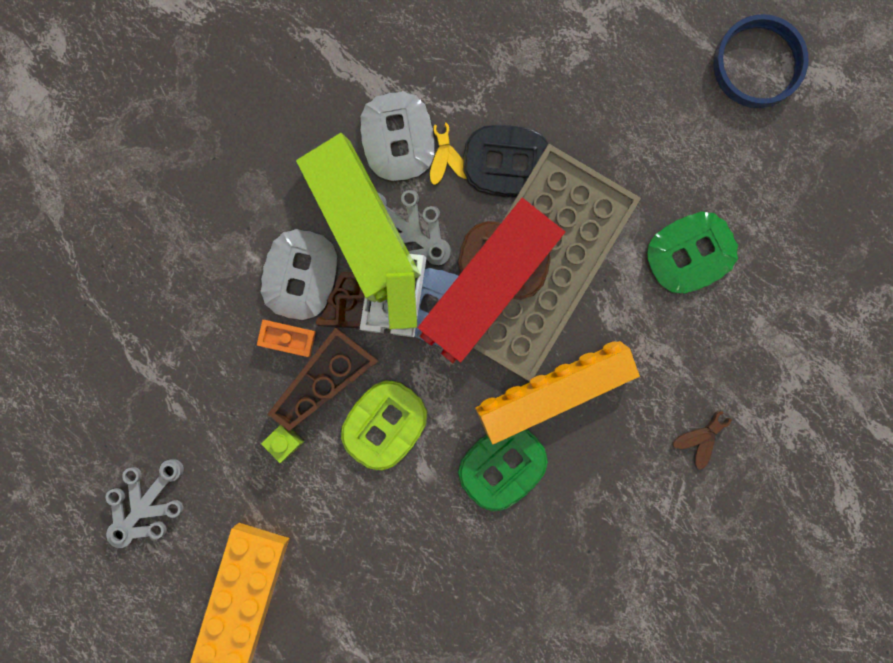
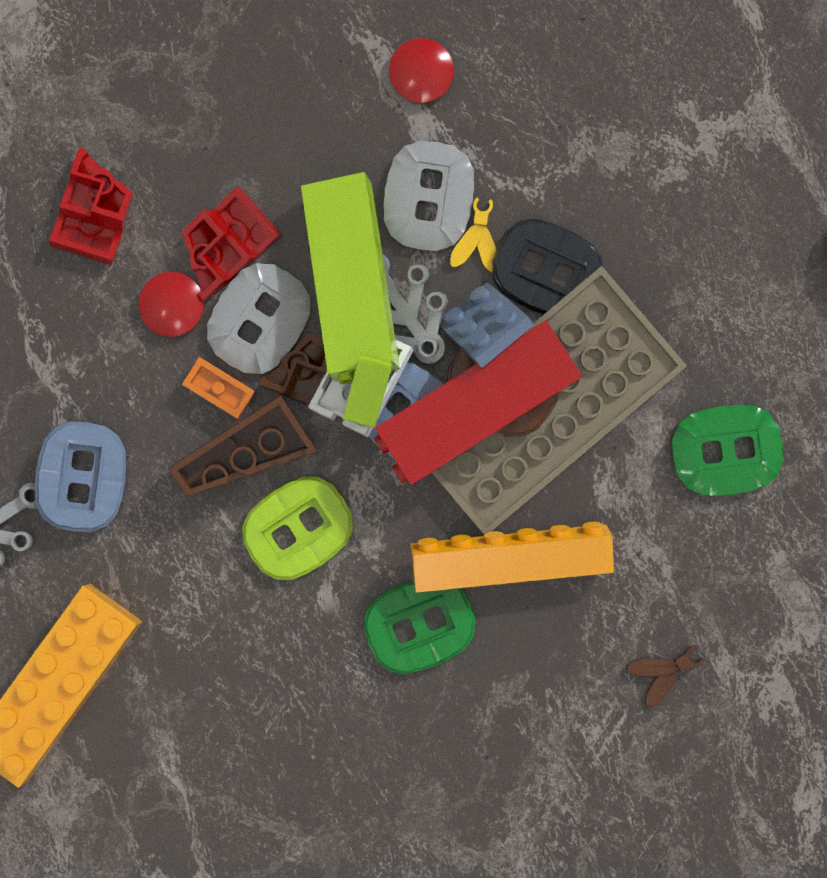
camera: 20 degrees right, 0 degrees up
lime brick [261,425,305,463] -> none
none -> sand blue piece [34,421,127,533]
none -> red slope [49,147,133,265]
none -> red dish [139,272,205,338]
none -> red slope [182,187,282,301]
none -> red dish [389,38,454,105]
none -> sand blue plate [440,282,534,368]

